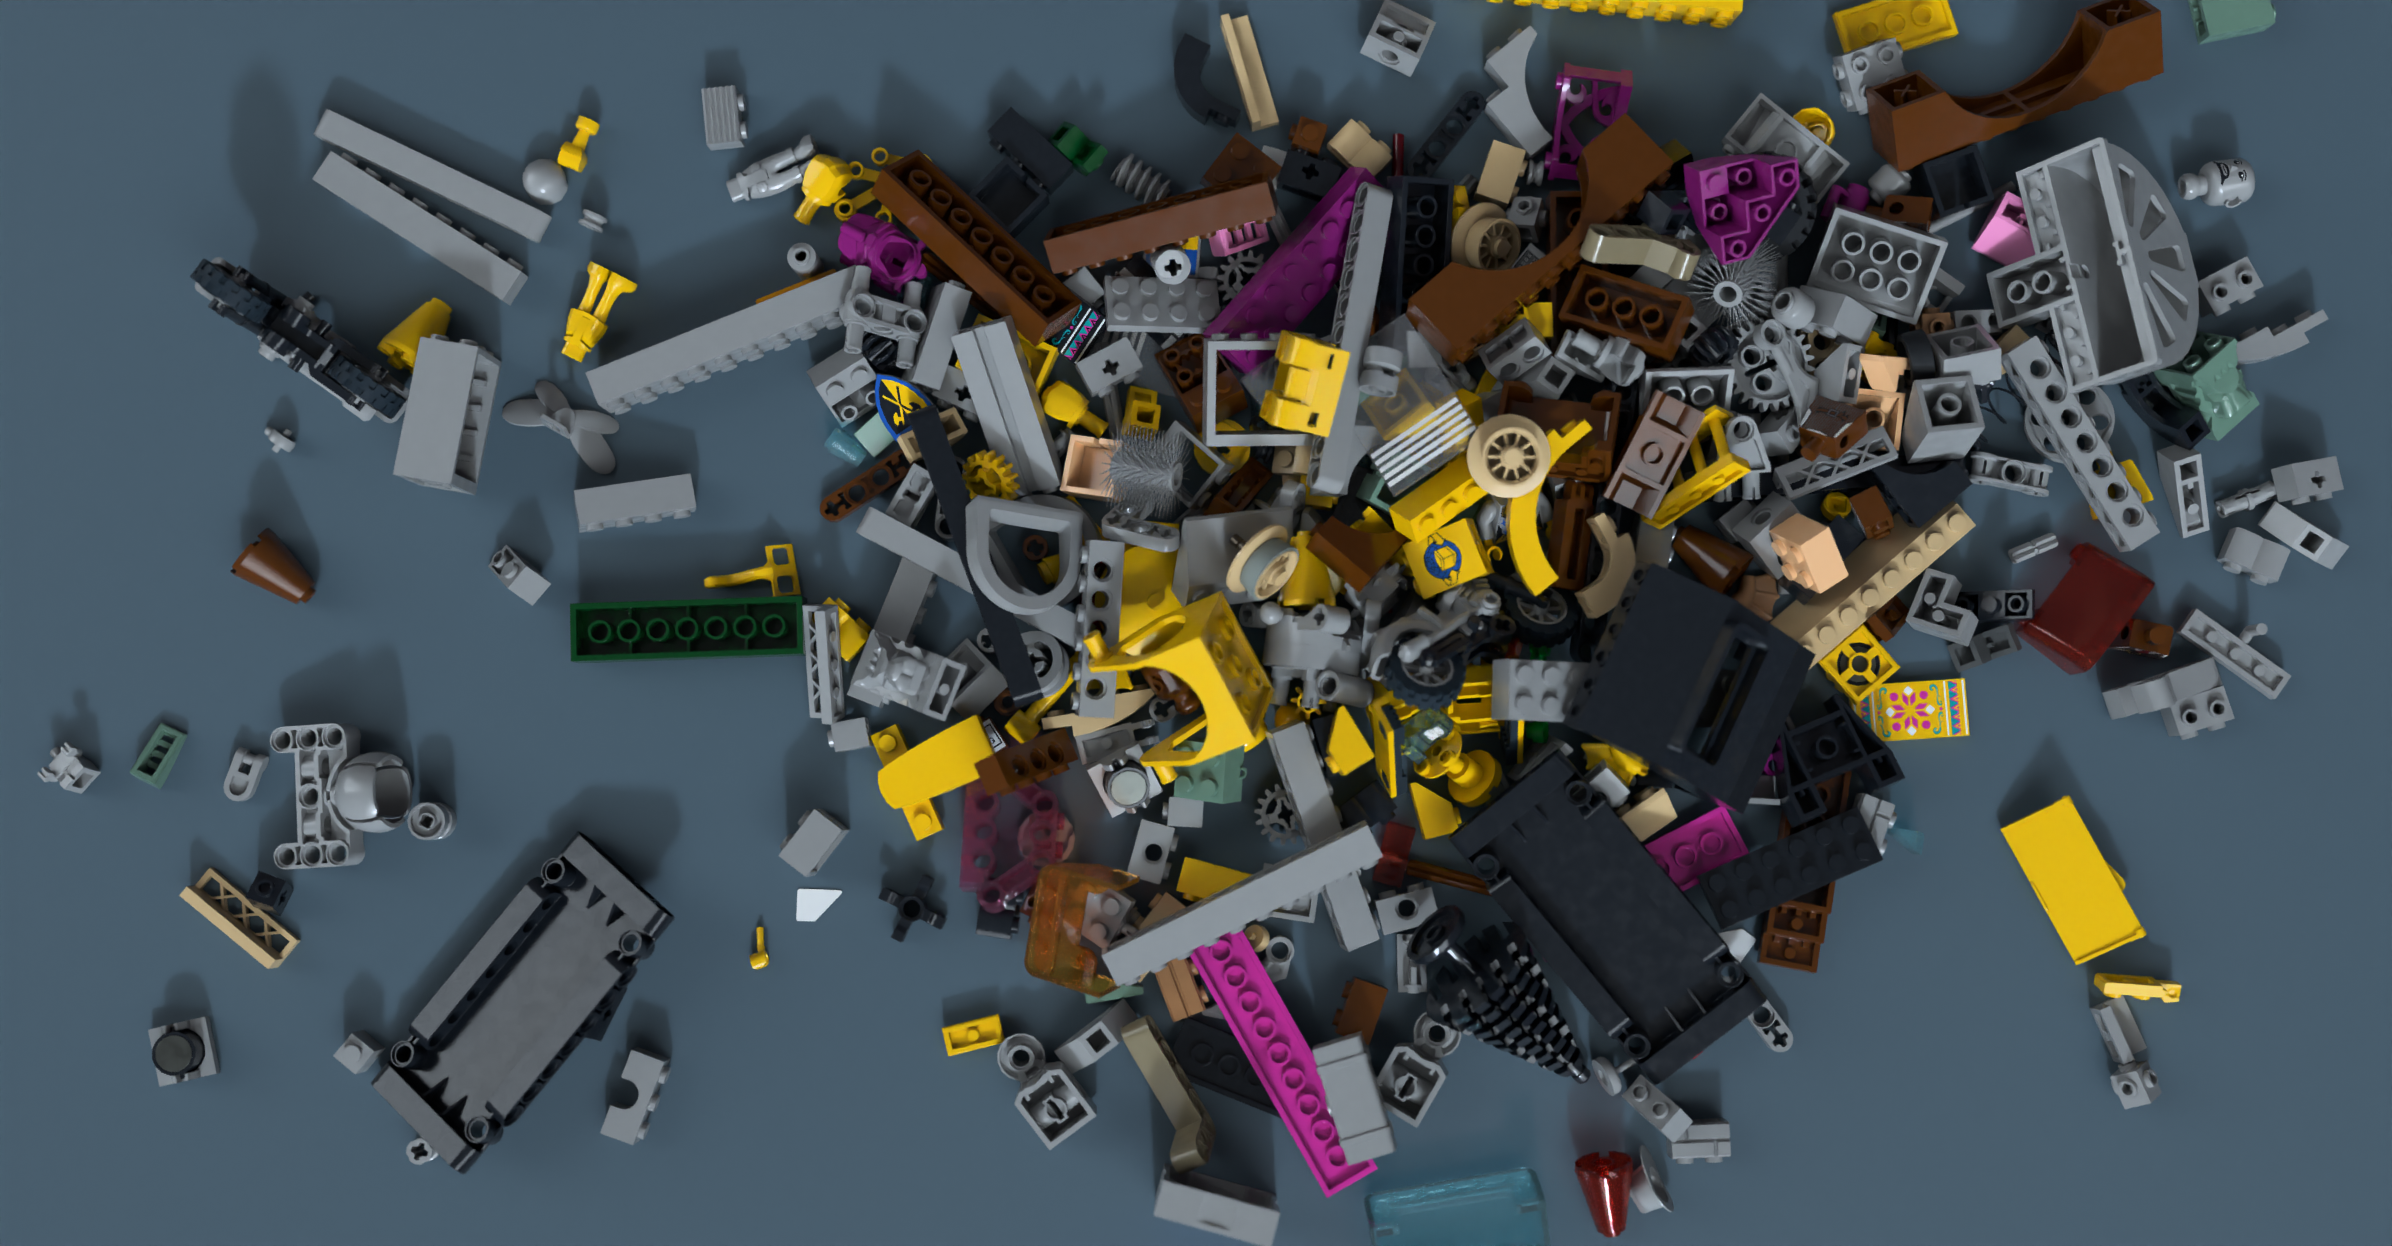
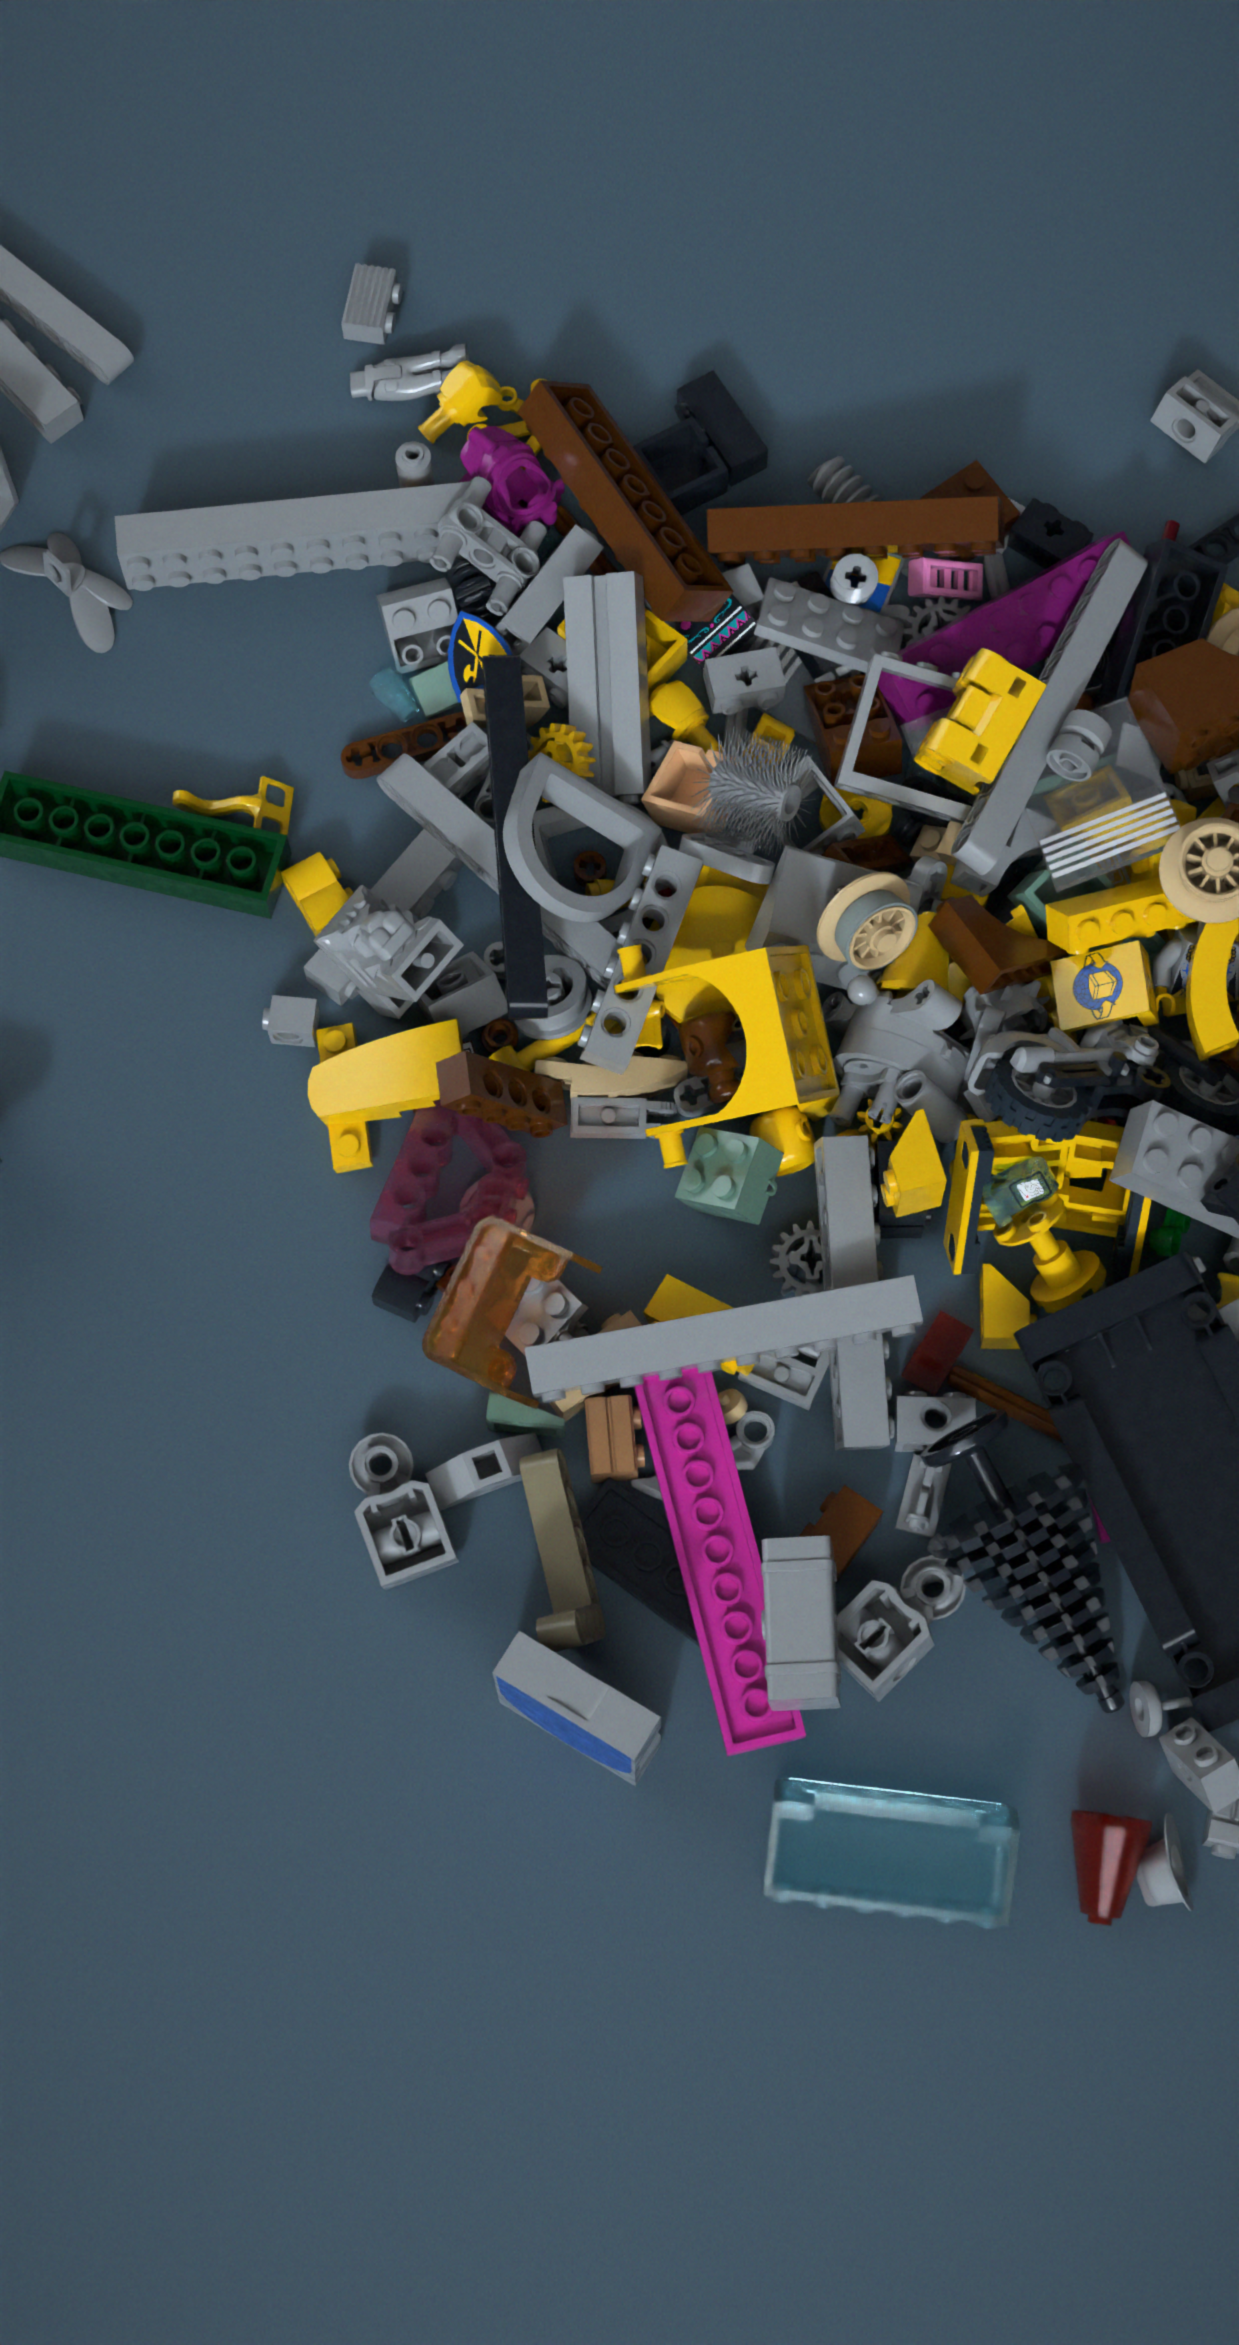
camera: 20 degrees right, 15 degrees down
light grey hair [522,159,568,205] -> none
yellow leg [558,116,600,172] -> none
yellow piece [561,261,638,362] -> none
light grey wedge [574,473,697,533] -> none
light grey bush [578,209,608,233] -> none
yellow hand [749,927,770,970] -> none
light grey piece [778,809,850,877] -> none
white sticker [796,889,842,921] -> none
light grey fence [802,604,845,725] -> none
black pin [878,874,948,942] -> none
yellow plate [942,1013,1005,1057] -> none
dark green brick [1047,121,1108,177] -> none
piece [1086,741,1163,818] -> none
light grey brick [1127,819,1179,884] -> none
light grey brick [1162,797,1204,828] -> none
black arch [1174,33,1241,128] -> none
tan fence [1220,13,1279,132] -> none
reddish brown brick [1288,116,1328,159] -> none
tan brick [1327,119,1393,178] -> none
black brick [1338,779,1398,833] -> none

